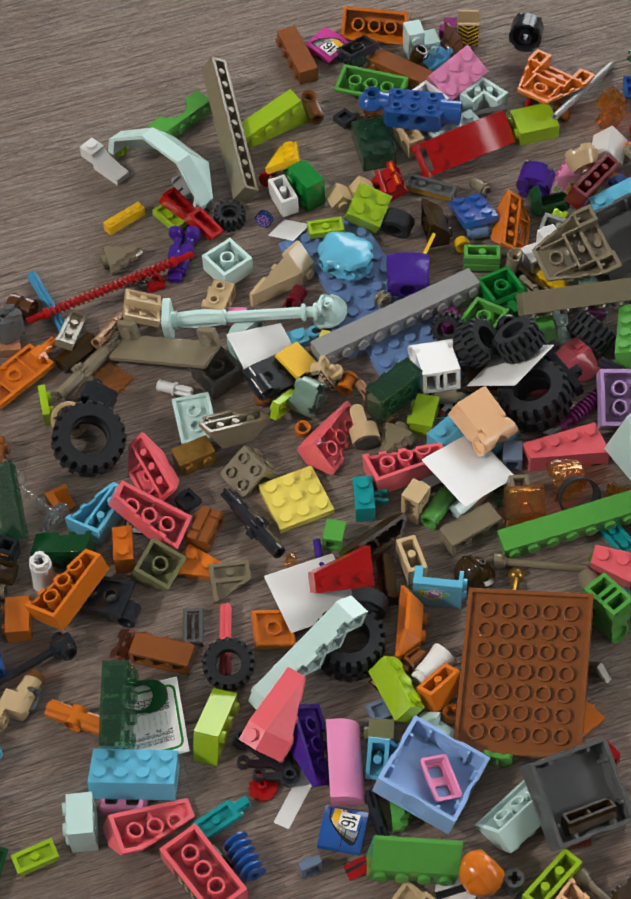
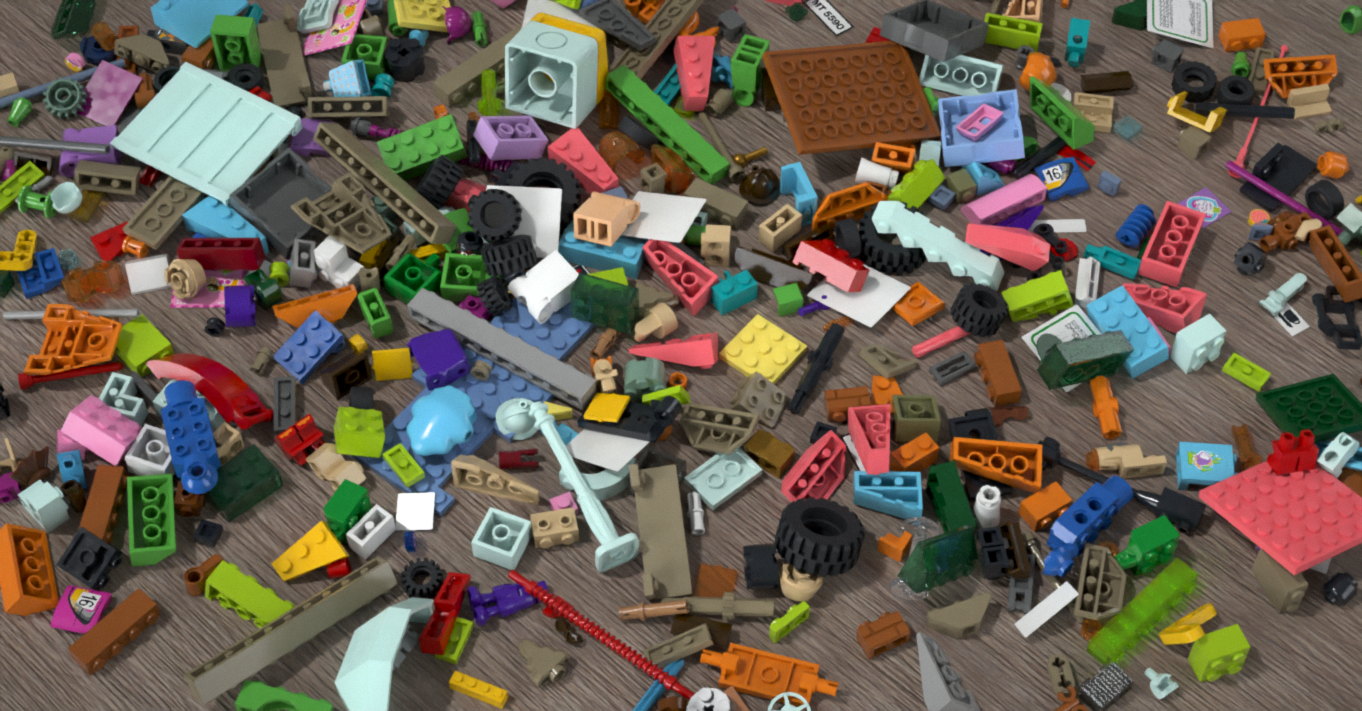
camera: 120 degrees left, 0 degrees up
tan slope [123,289,162,328] -> none
dark brown piece [561,796,618,836] -> none
none -> white piece [1074,257,1100,308]

